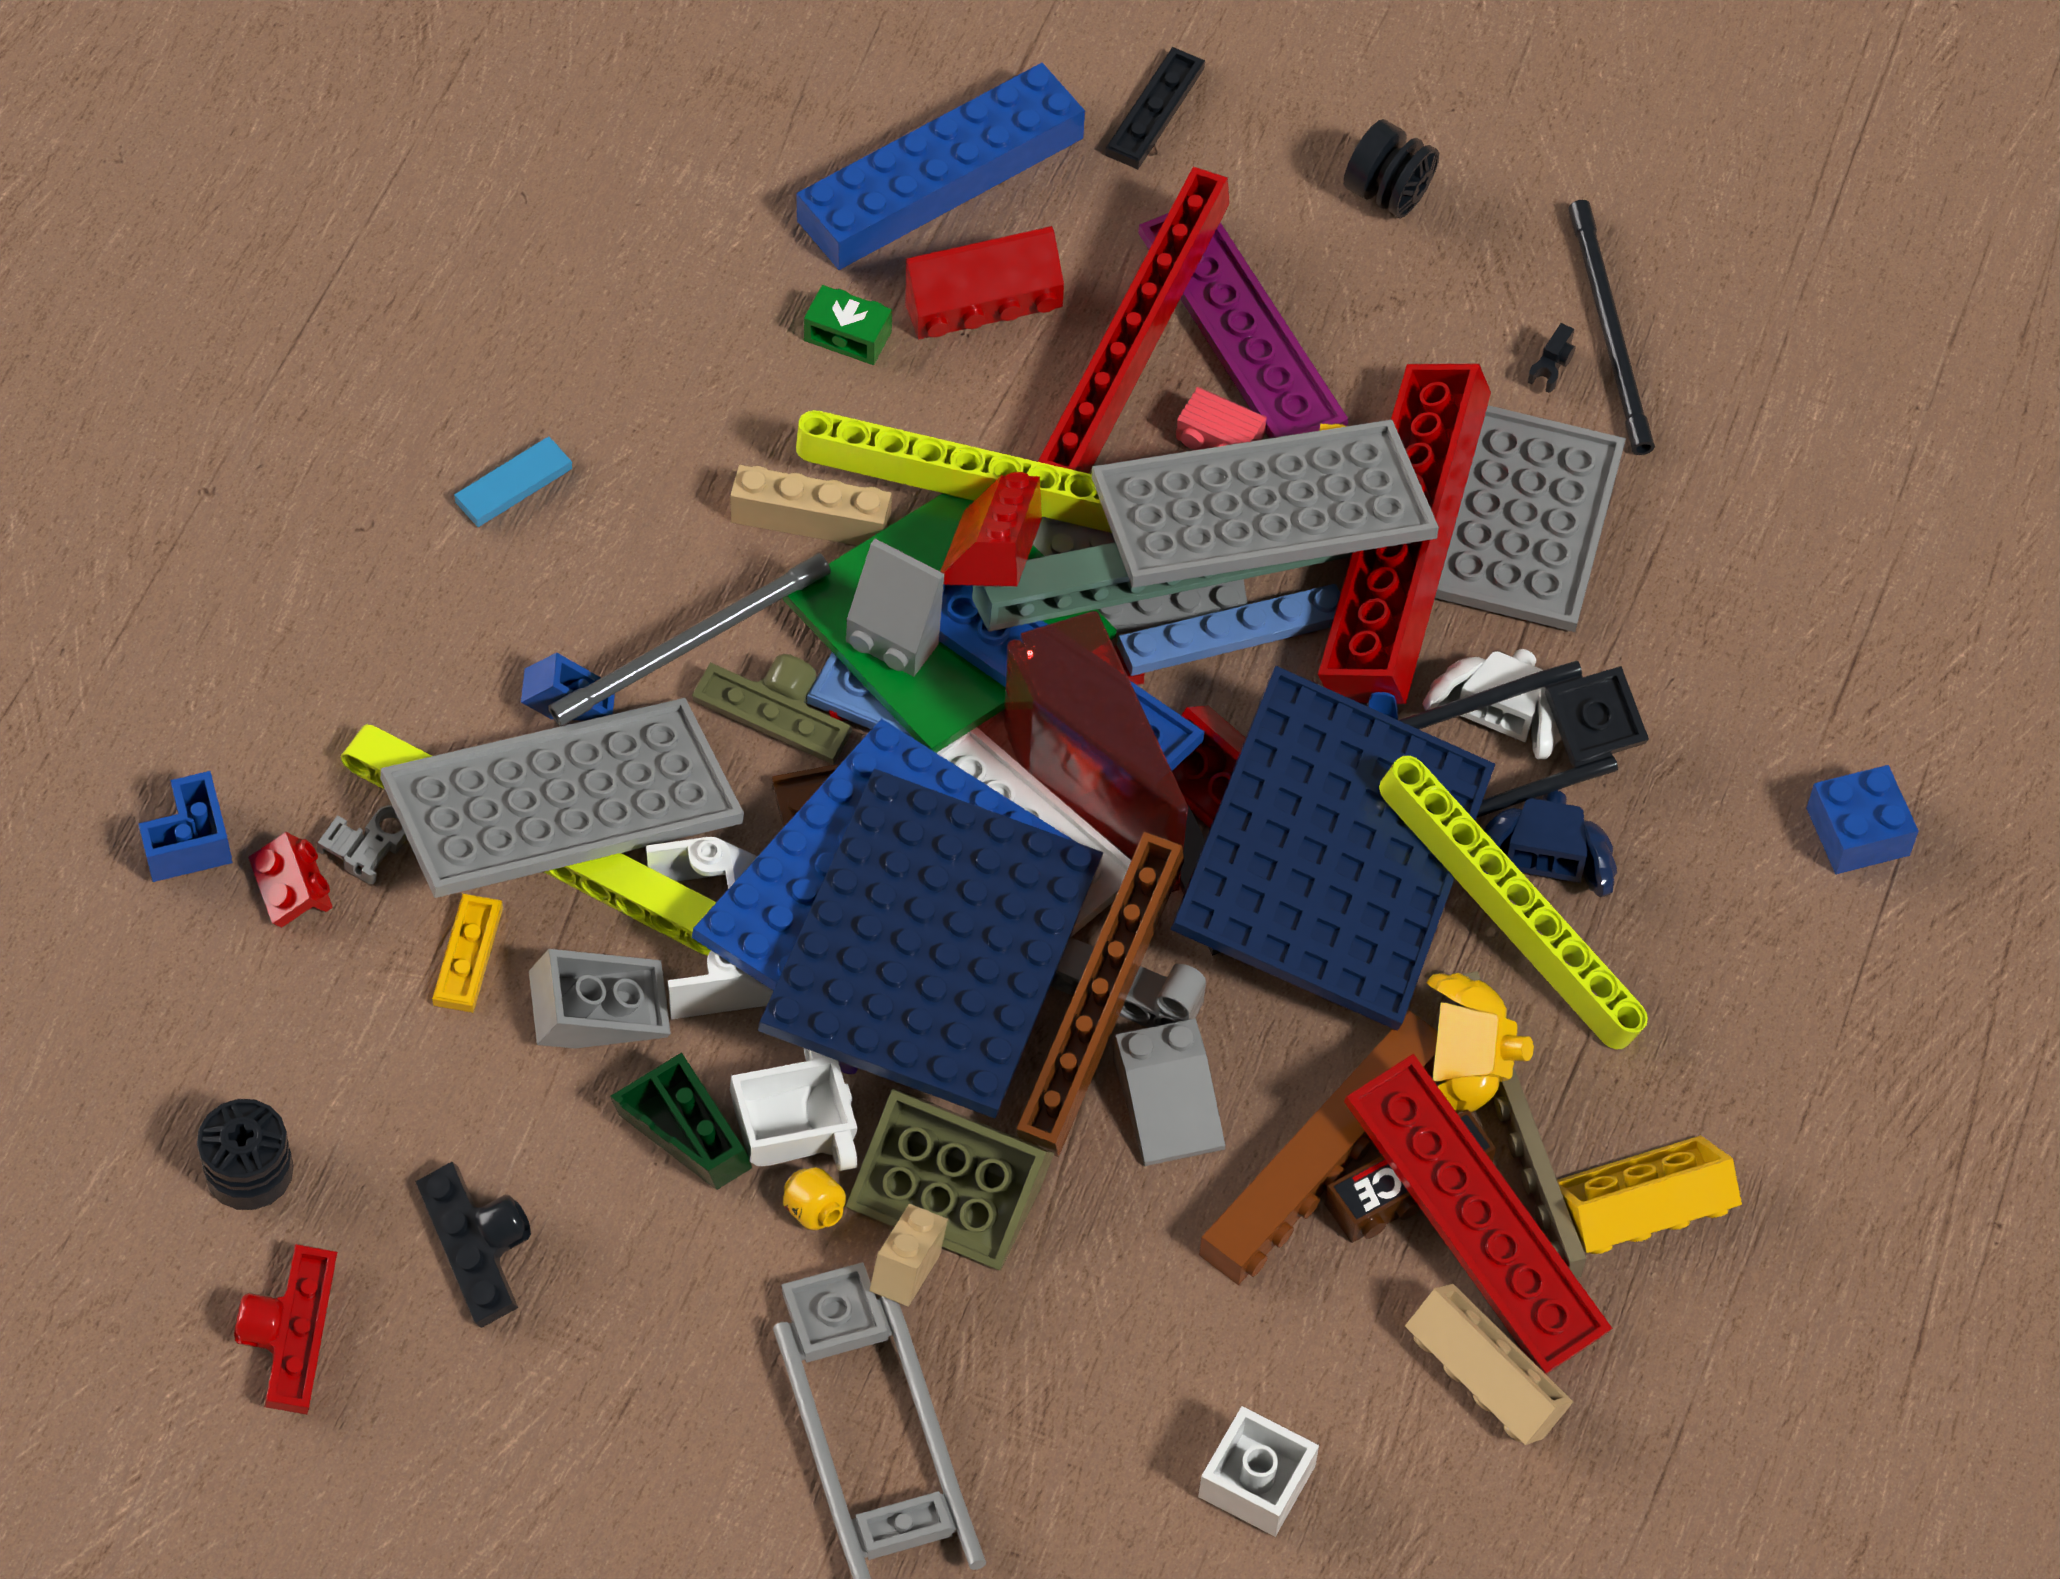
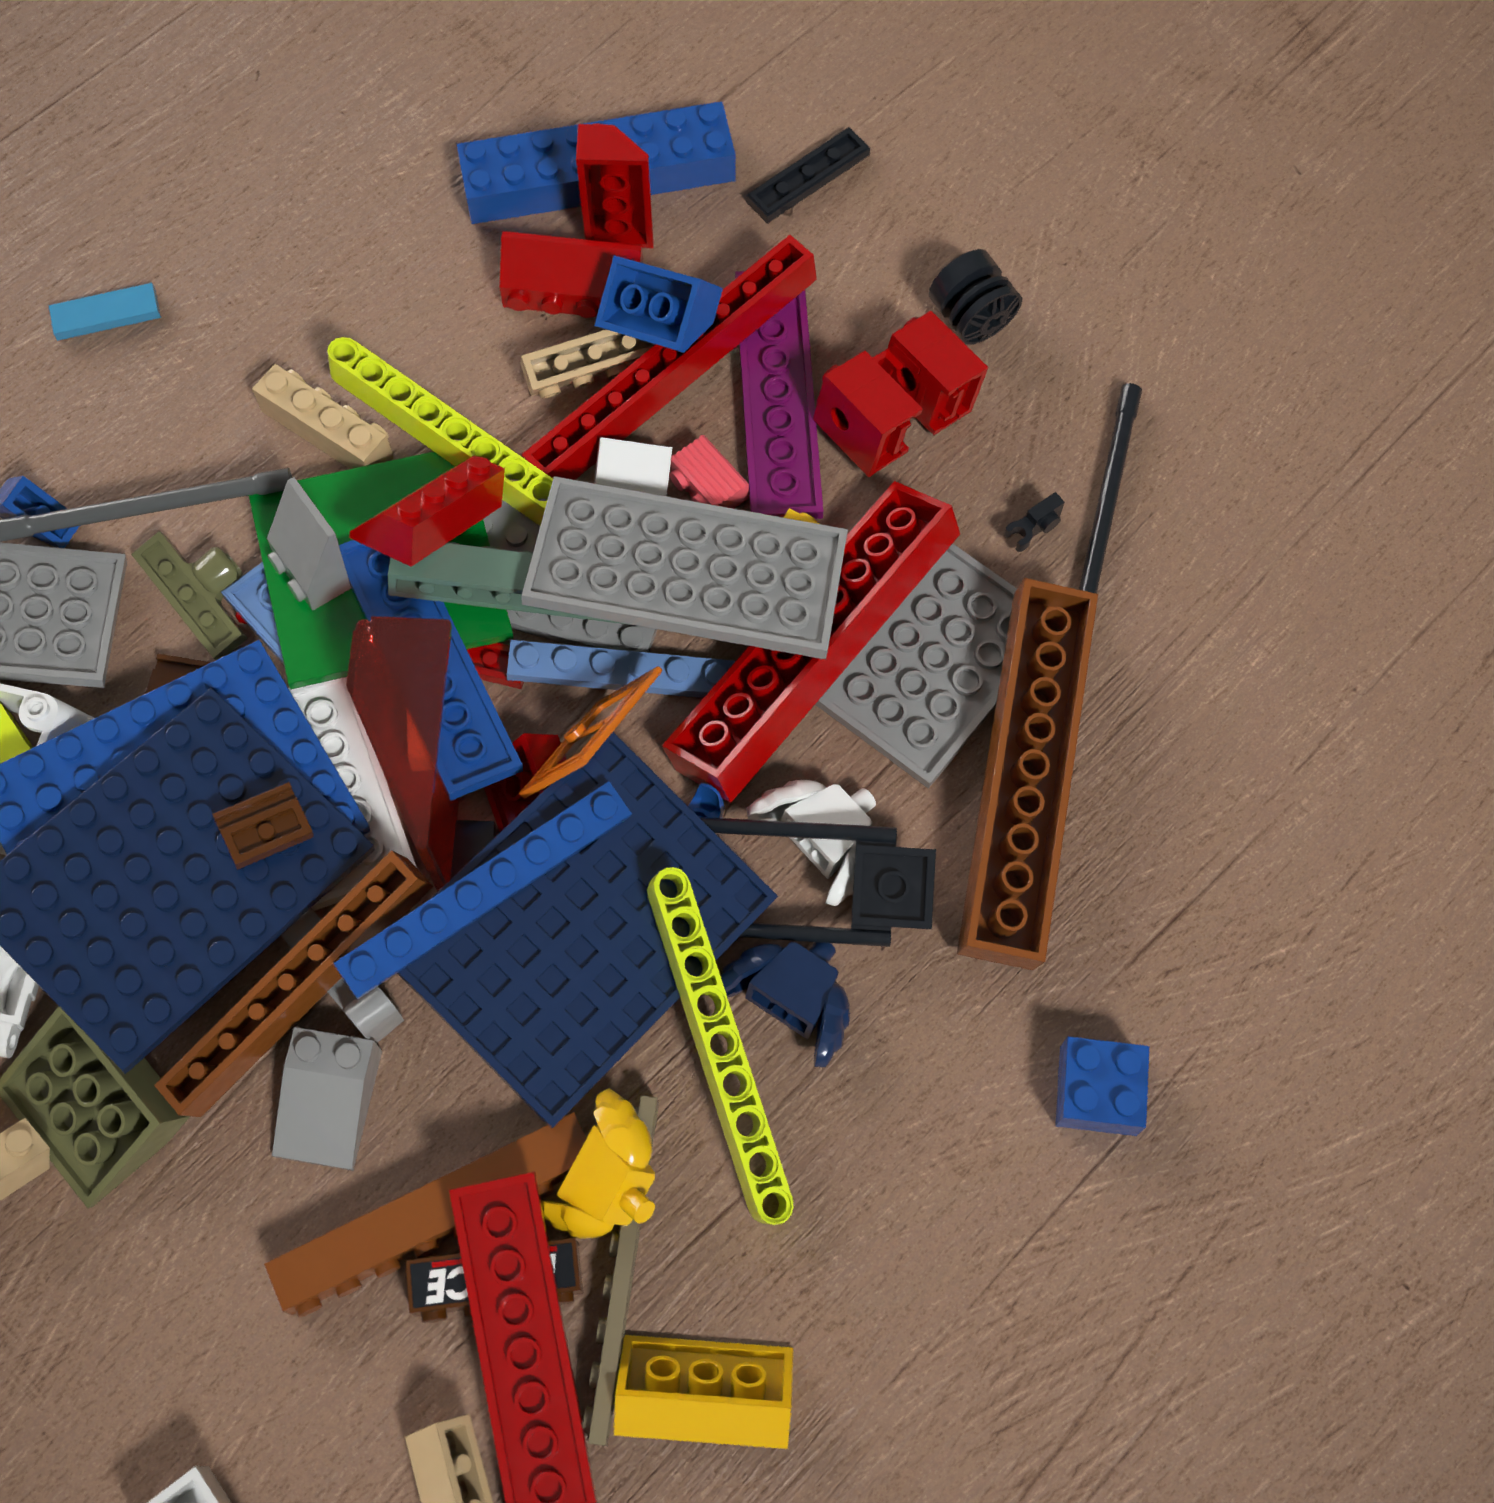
camera: 25 degrees right, 10 degrees up
green brick [804,285,892,365] -> none
none -> reddish brown plate [212,782,314,870]
none -> blue plate [333,782,632,1000]
none -> orange door [519,666,662,799]
none -> tan brick [520,330,655,399]
none -> red slope [576,123,654,249]
none -> blue slope [594,255,723,353]
none -> white tile [594,437,672,497]
none -> red piece [813,311,989,477]
none -> dark orange brick [957,578,1098,970]

